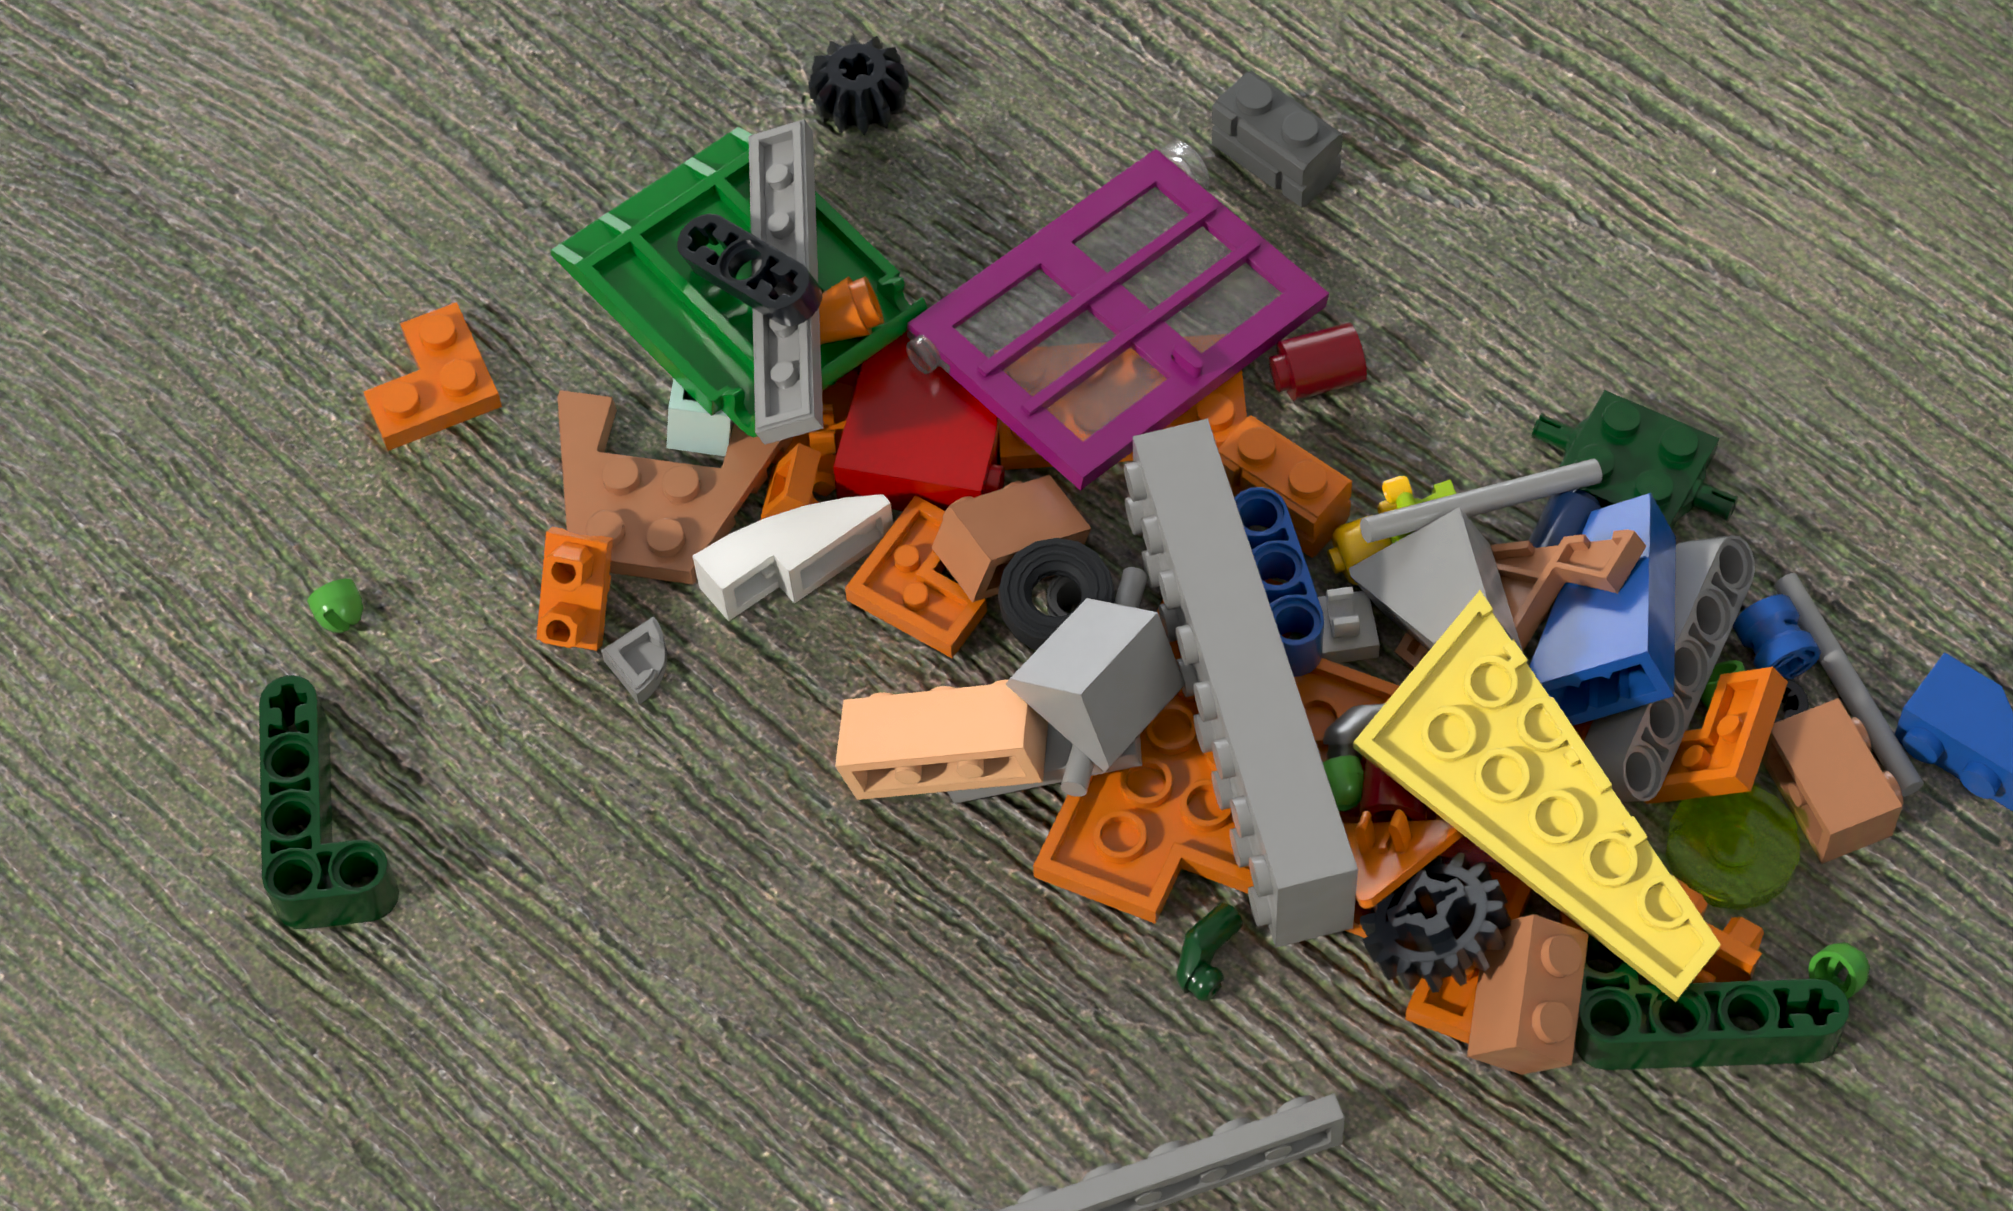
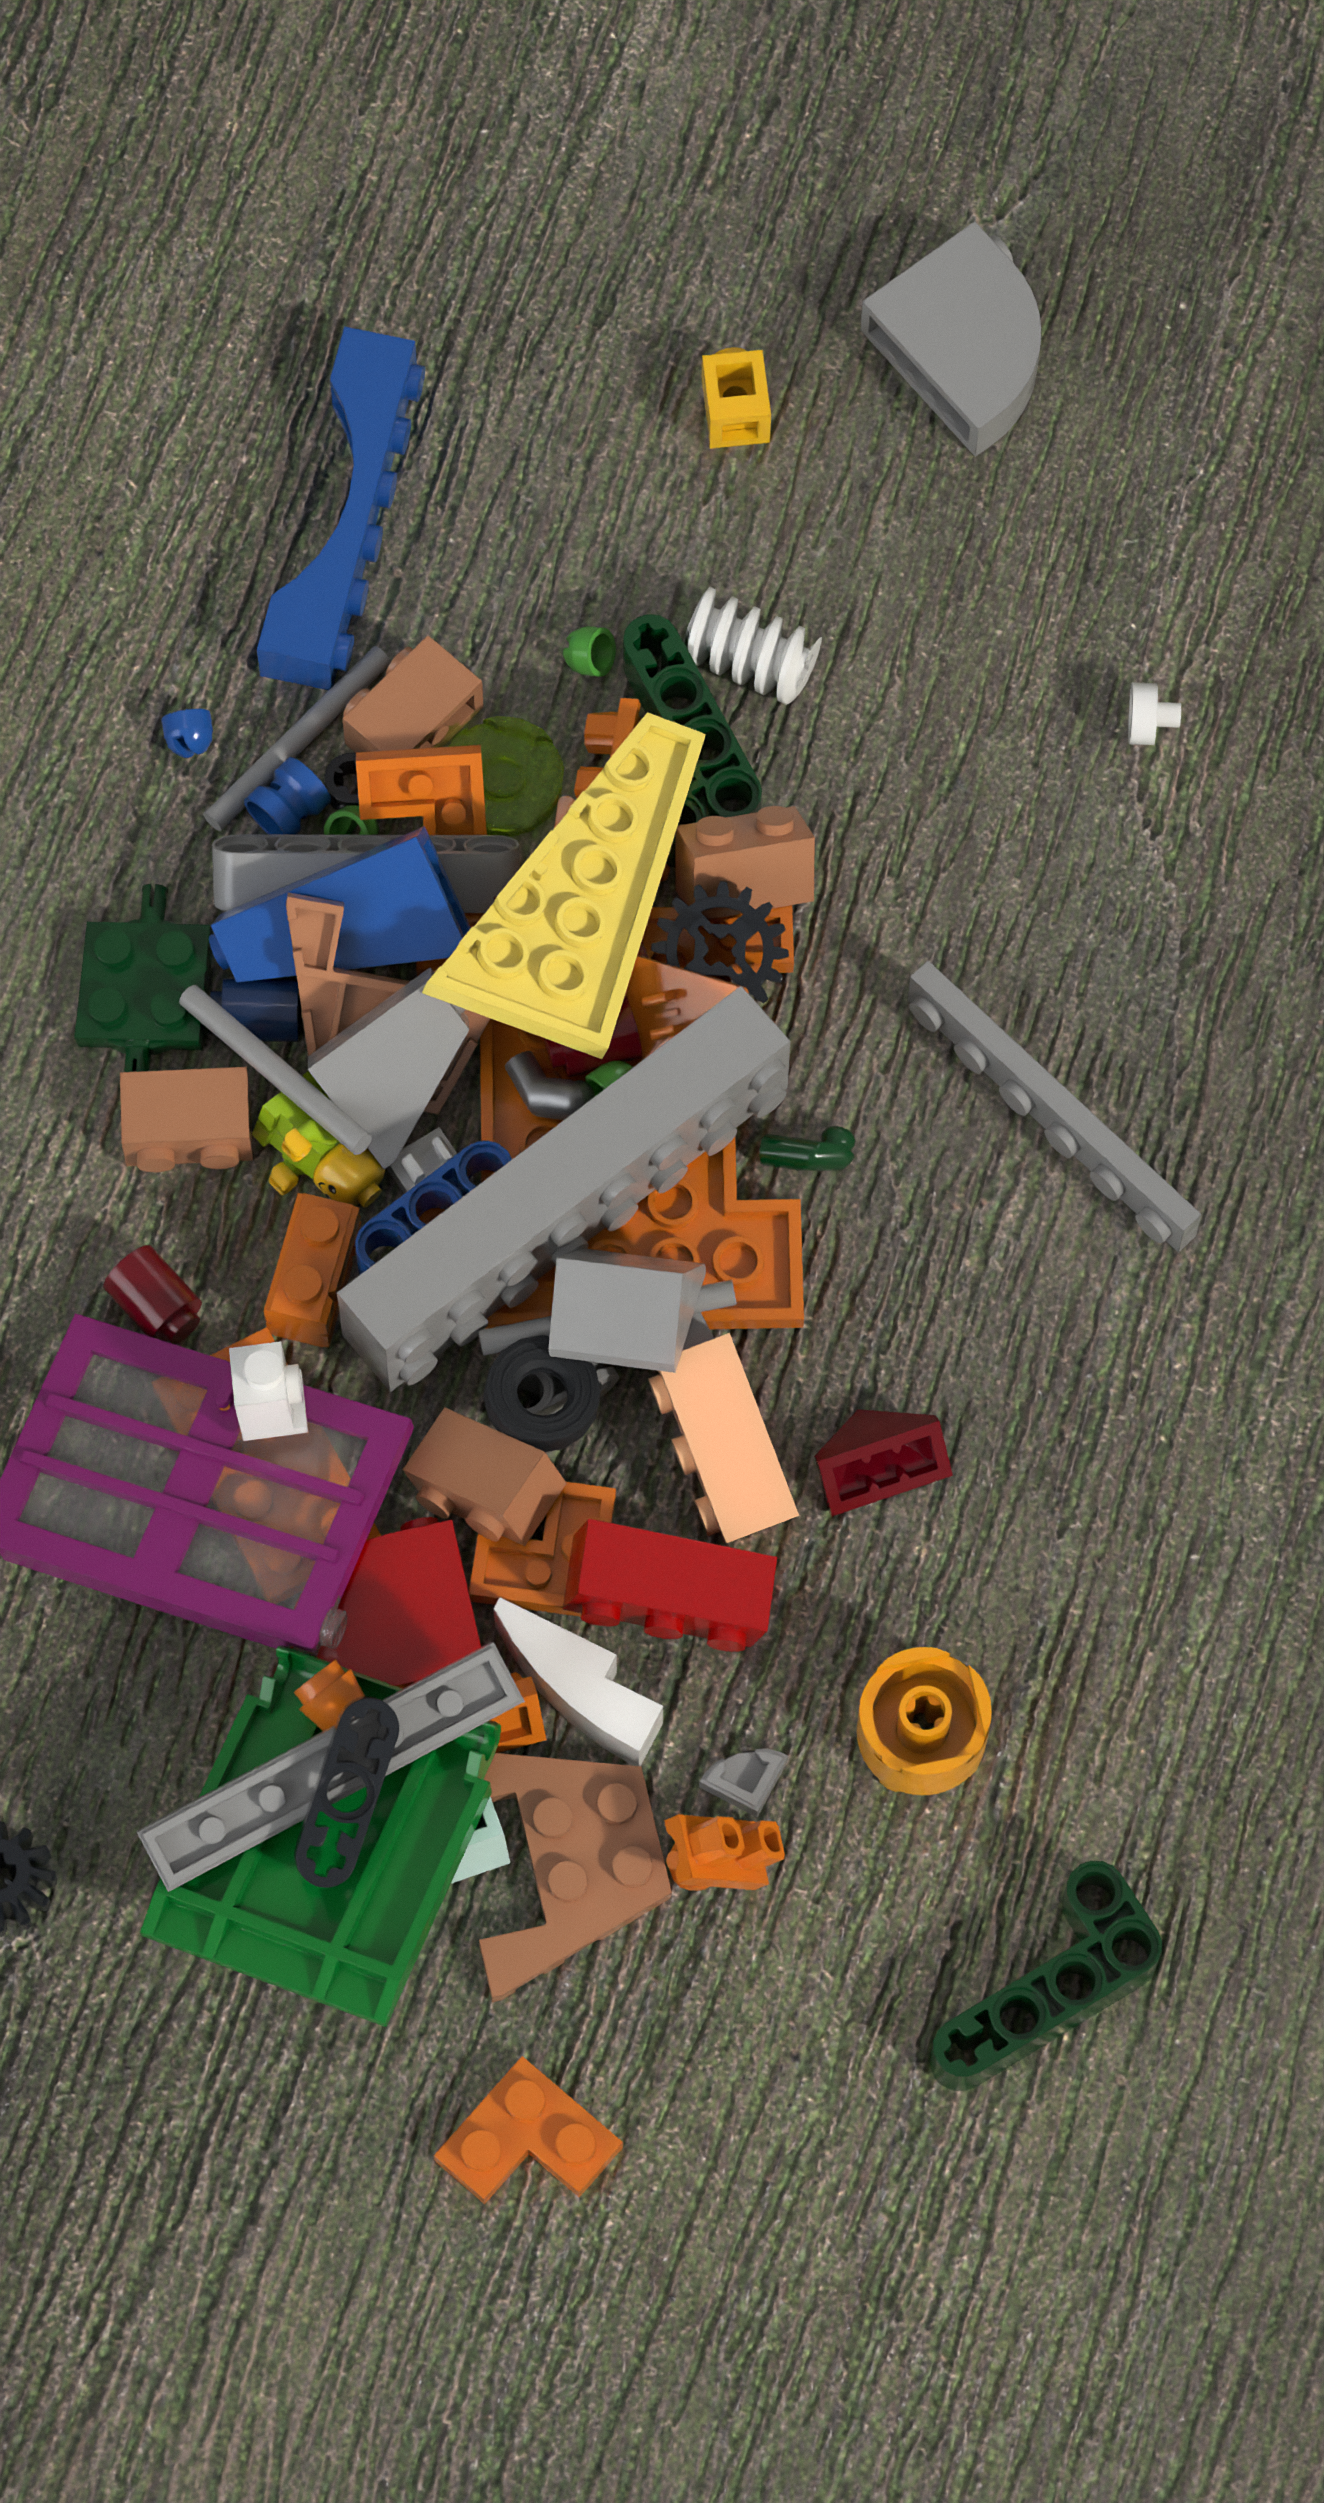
camera: 120 degrees left, 10 degrees up
bright green hinge [307,579,363,633] -> none
none -> nougat brick [120,1067,253,1172]
none -> blue hinge [161,709,213,758]
none -> white brick [229,1341,308,1441]
none -> red brick [563,1519,777,1652]
none -> white piece [684,587,822,705]
none -> dark red slope [814,1409,953,1516]
none -> light orange brick [857,1647,992,1795]

